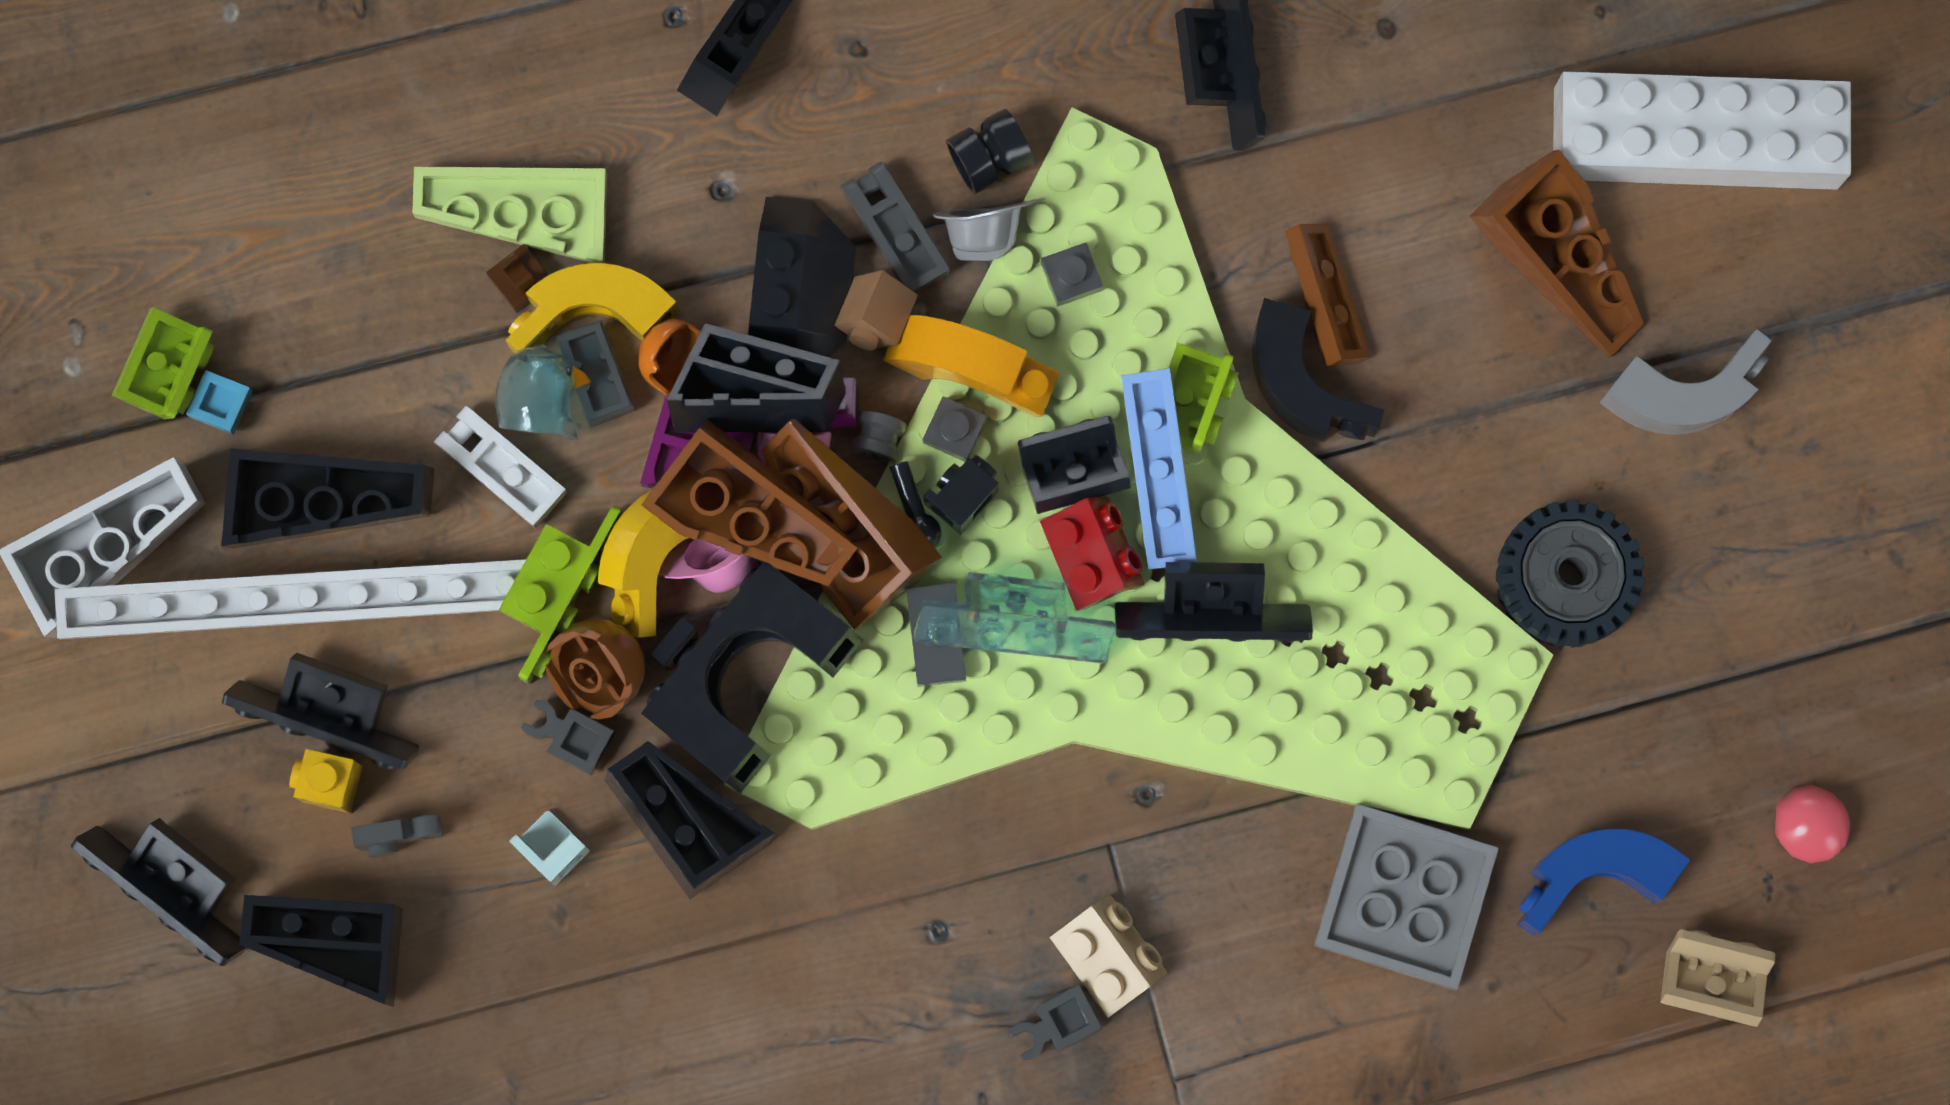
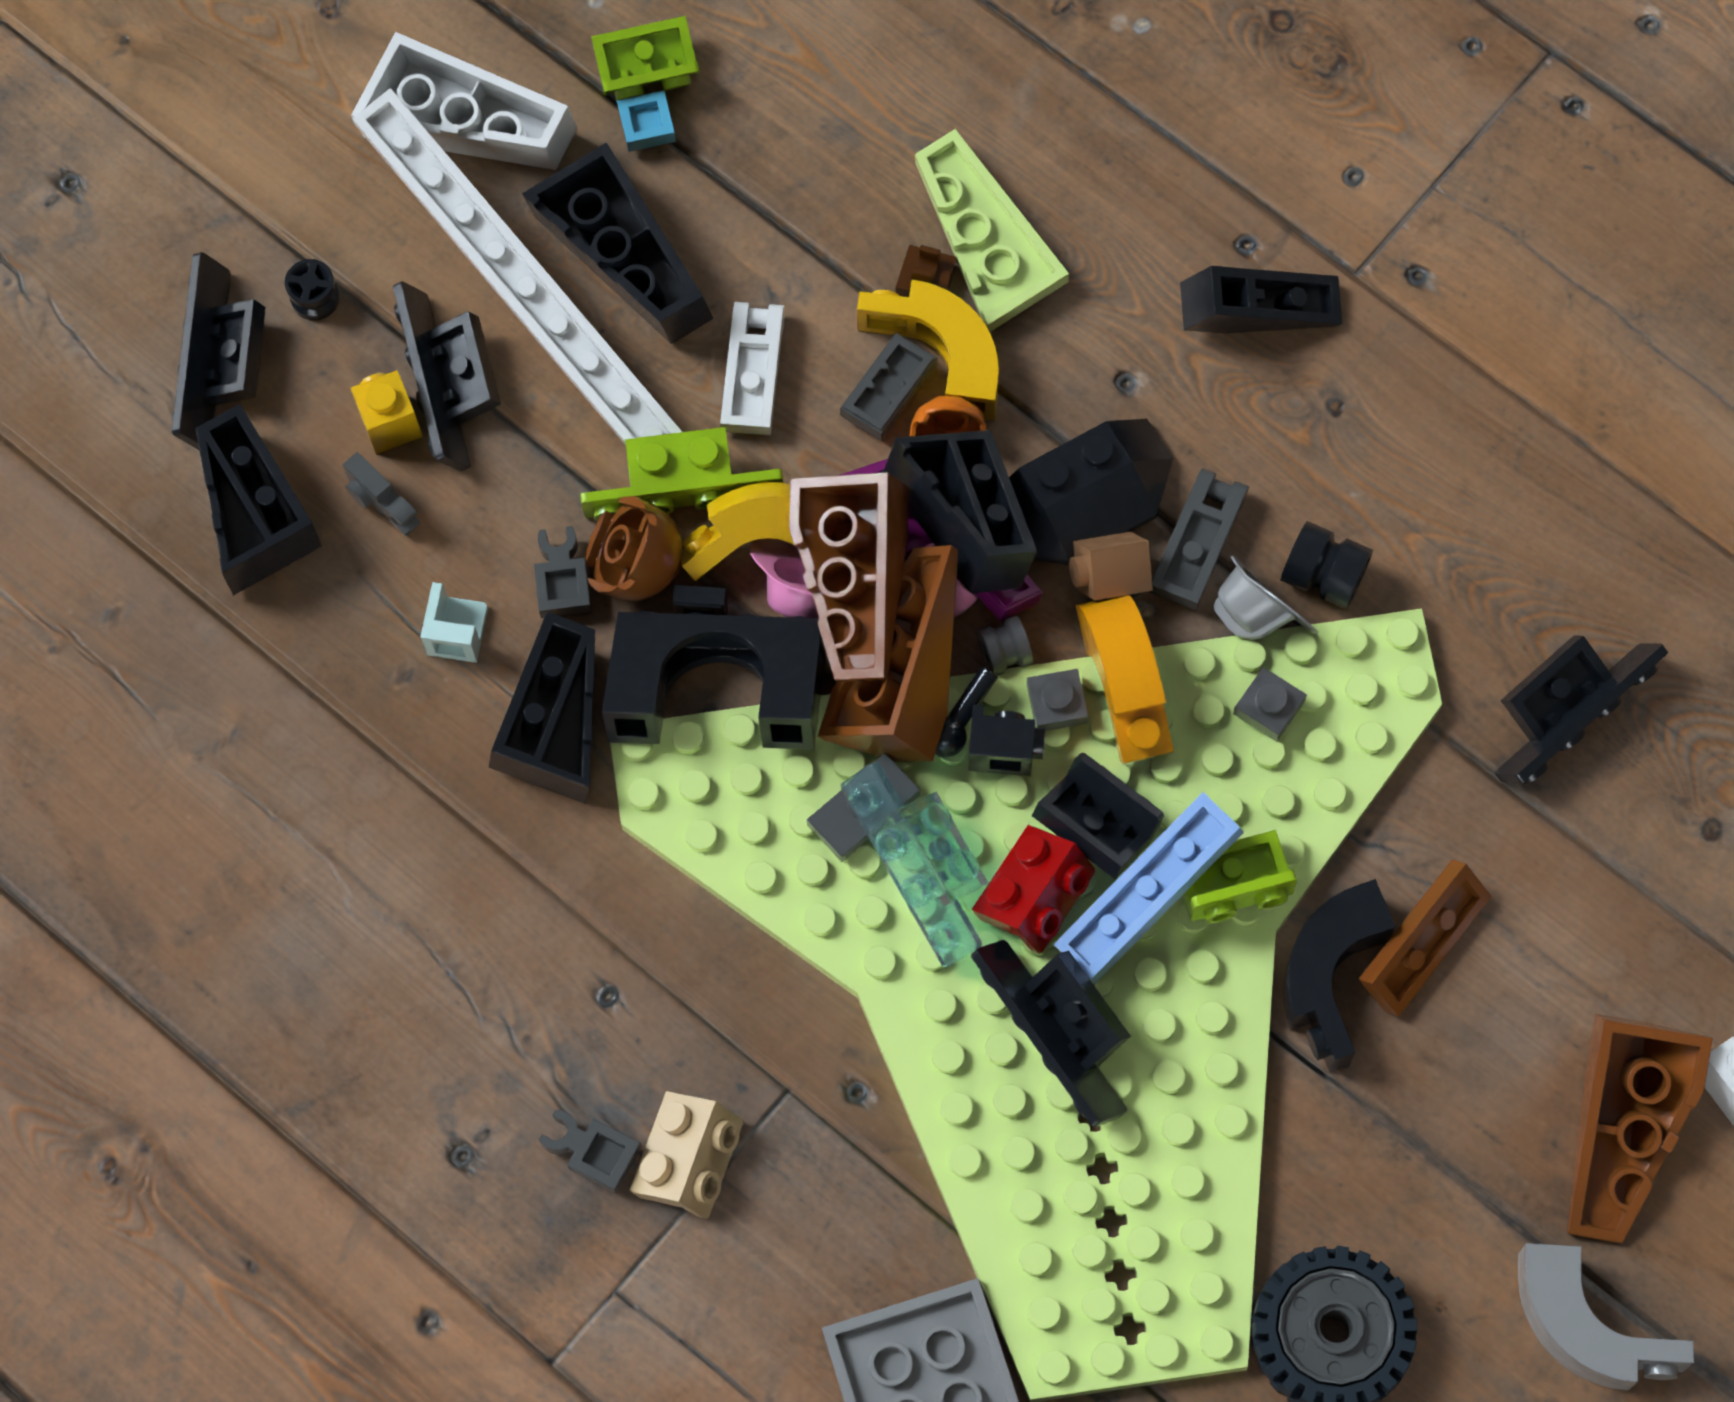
camera: 60 degrees right, 10 degrees down
clear light blue piece [495,345,591,440] -> none
none -> black wheel [285,259,339,320]

